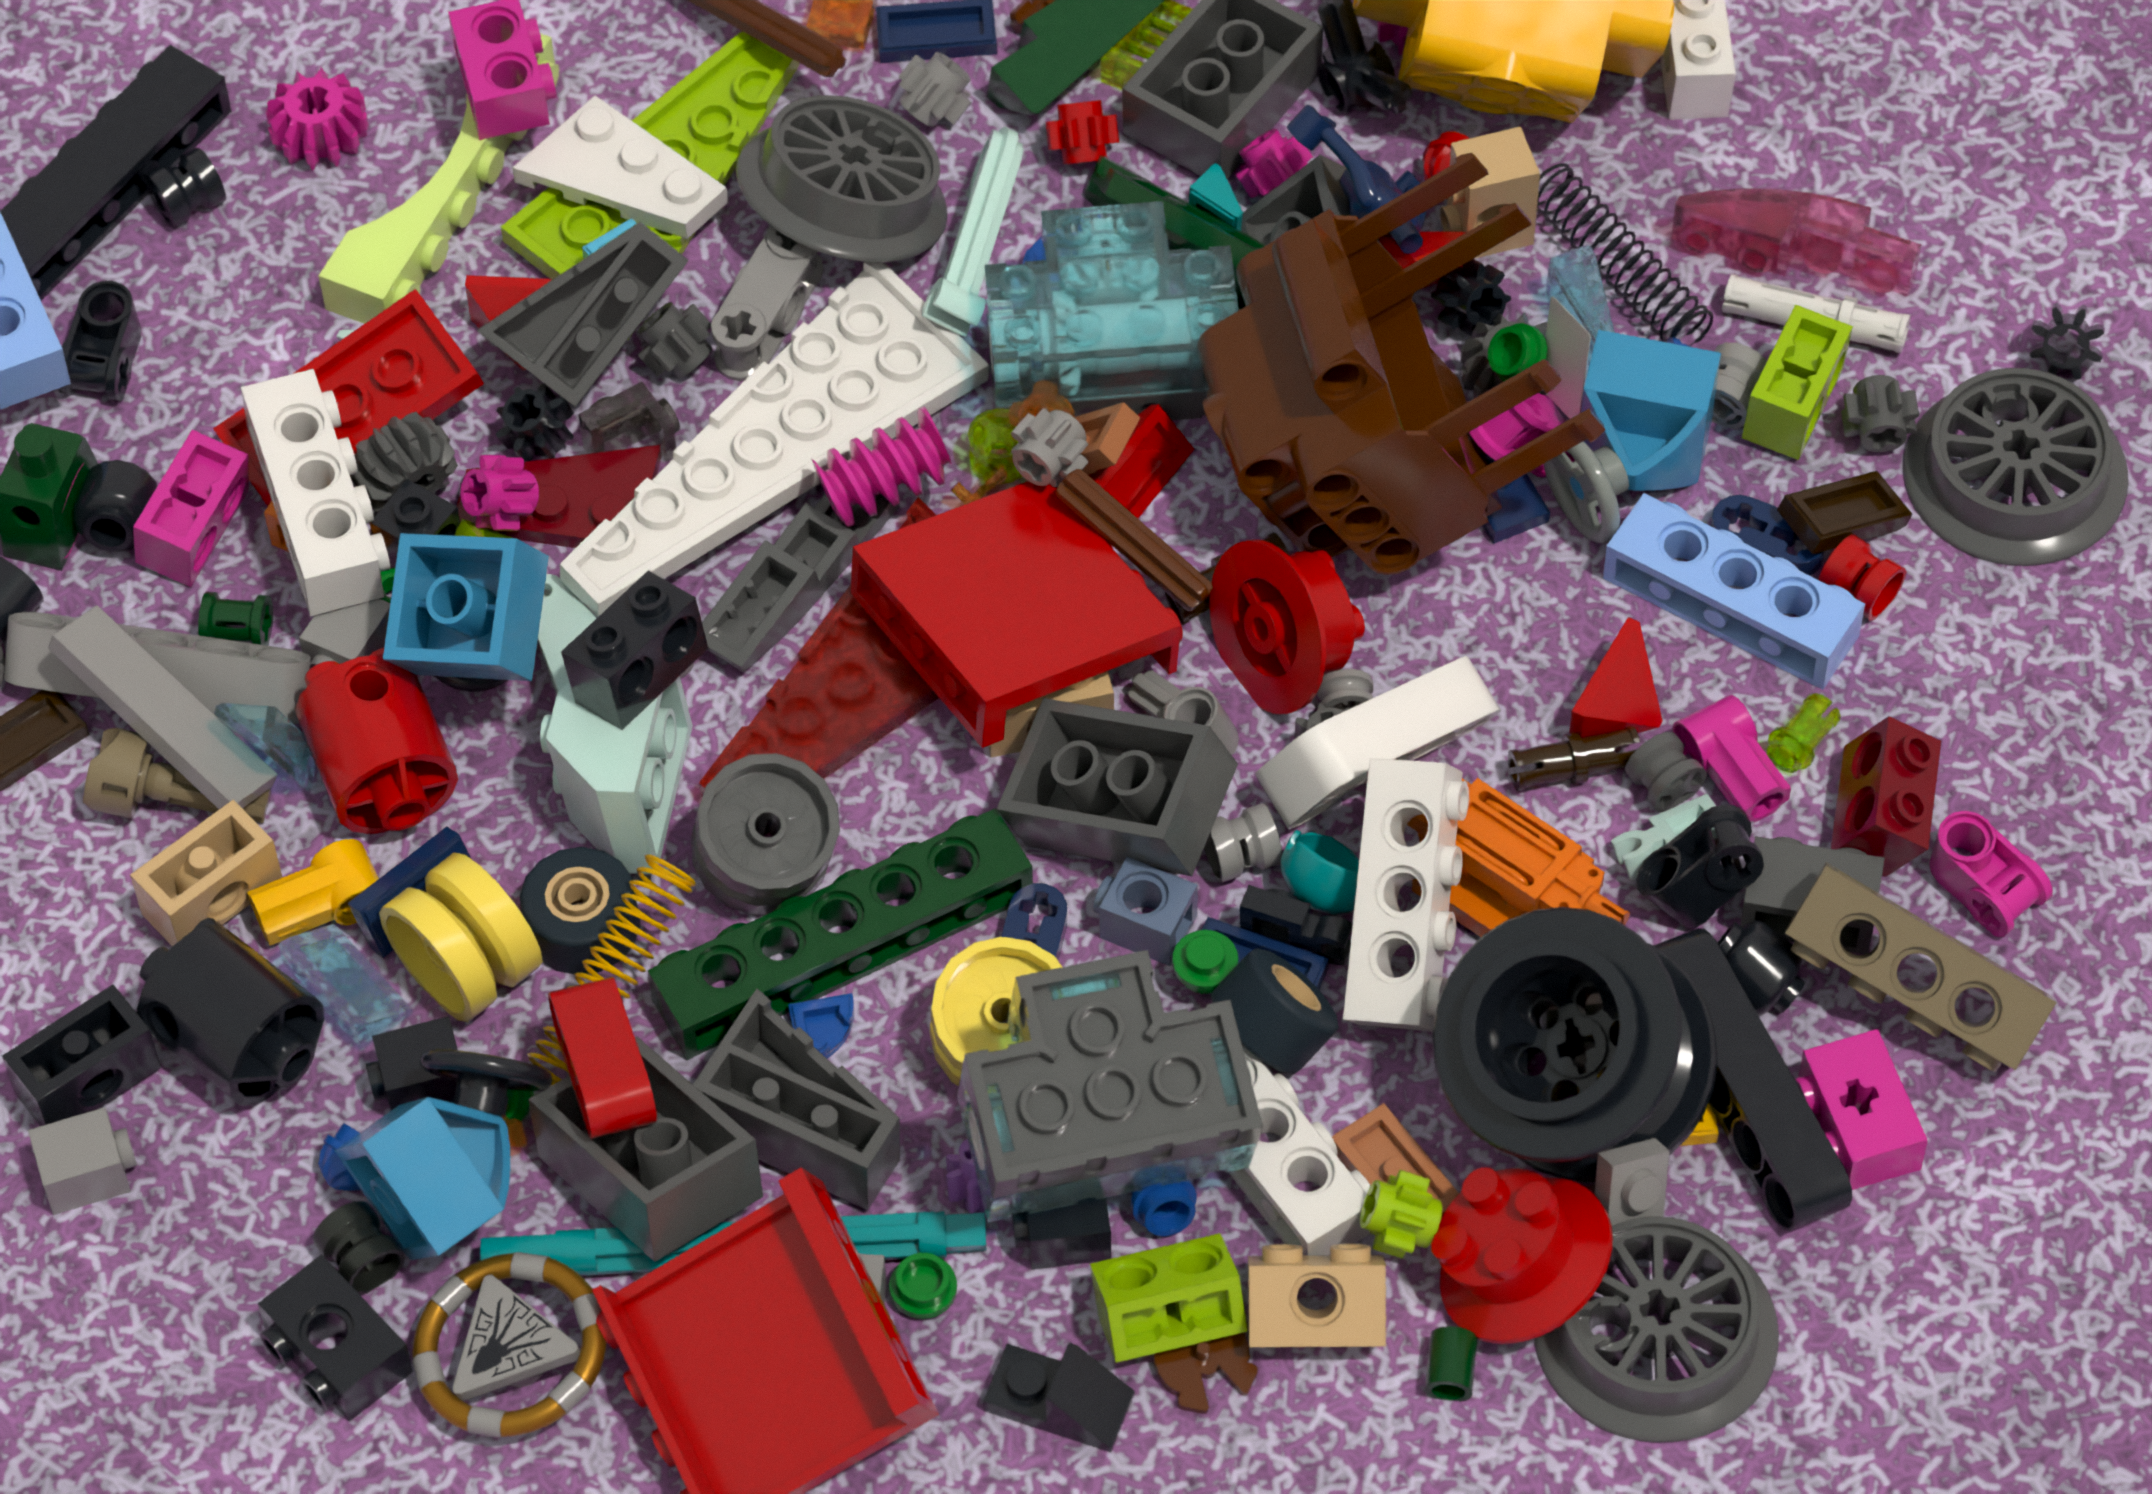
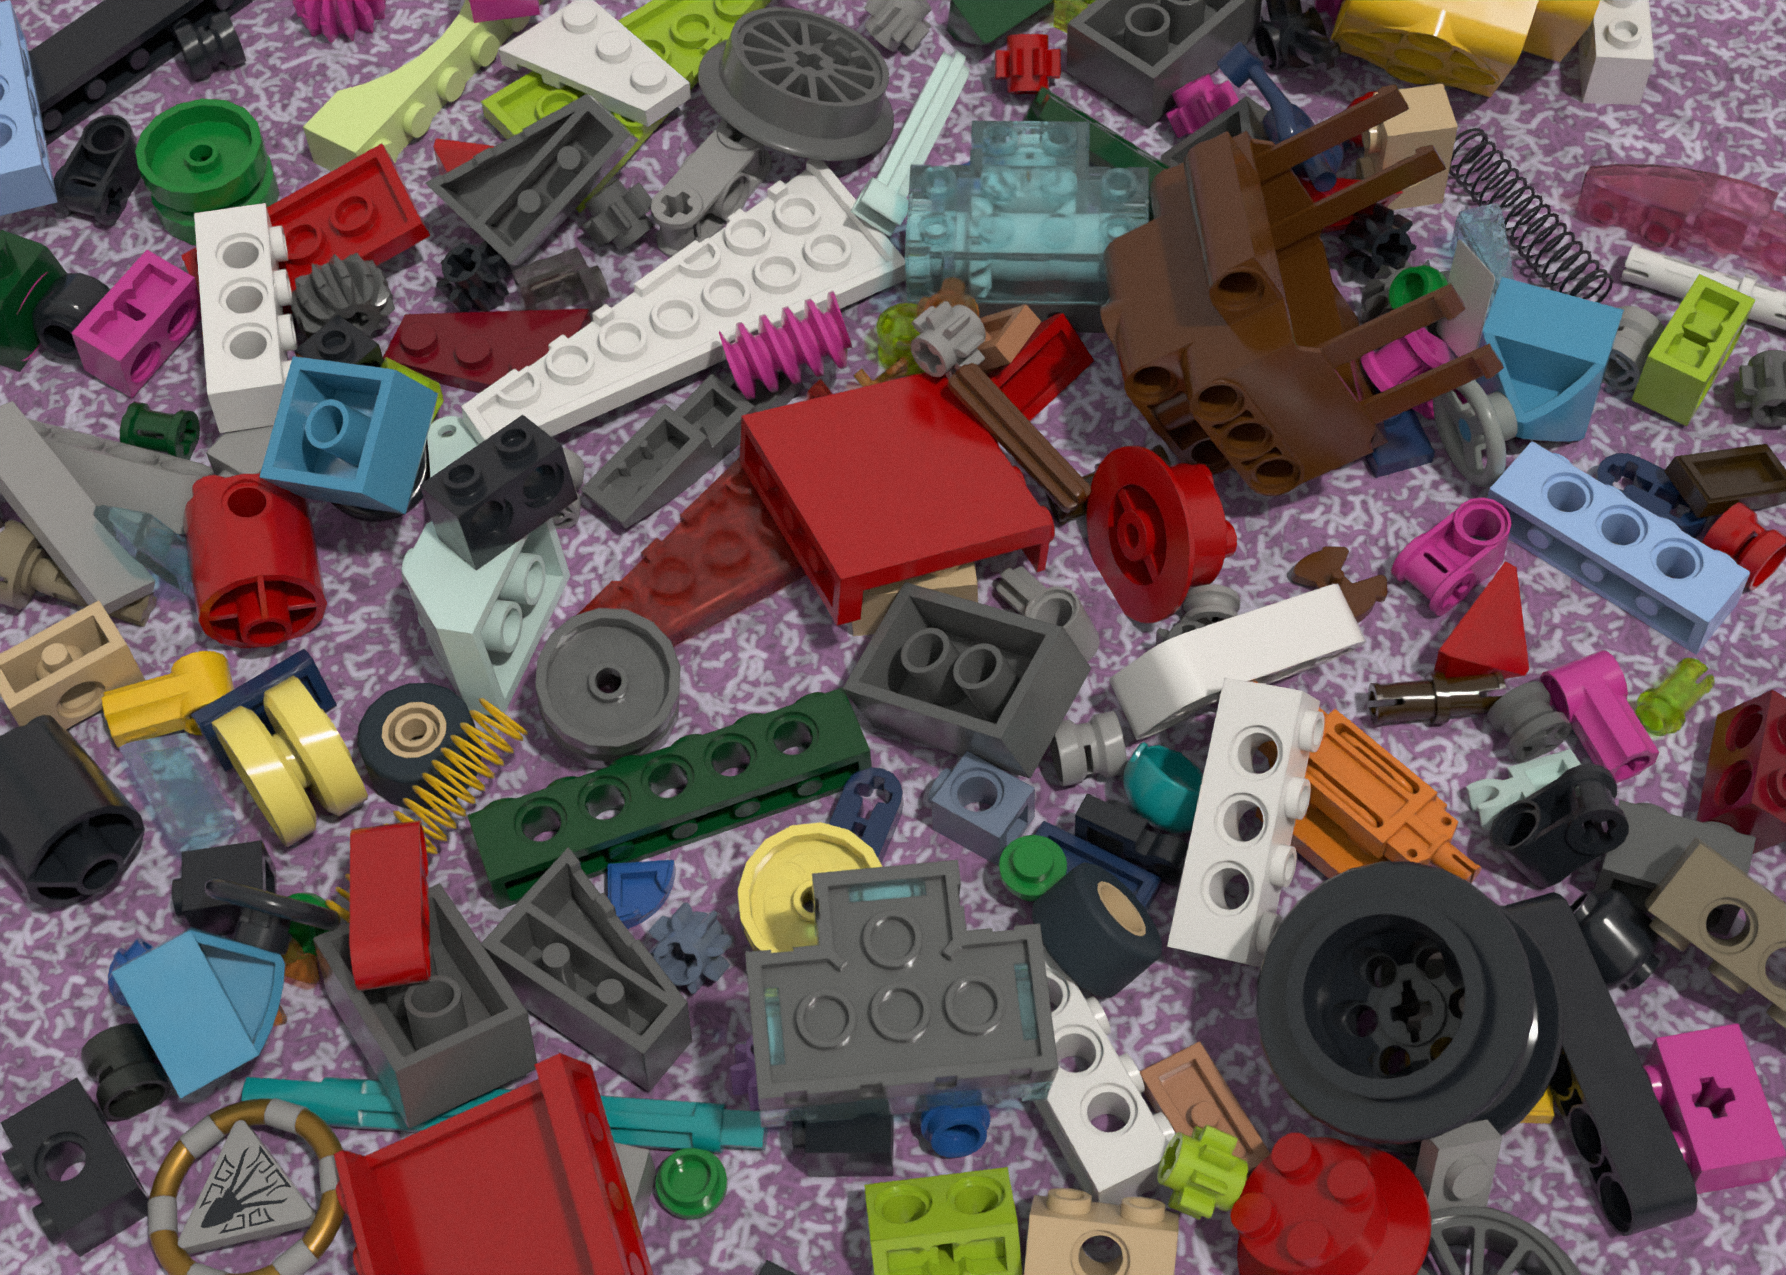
camera: 10 degrees right, 0 degrees up
dark pink gear [460,455,539,531] -> none
teal slope [1188,163,1243,231] -> none
none -> green wheel [135,98,280,245]
none -> sand blue gear [649,903,734,994]
none -> reddish brown piece [1291,546,1388,623]
none -> dark pink piece [1391,497,1512,616]

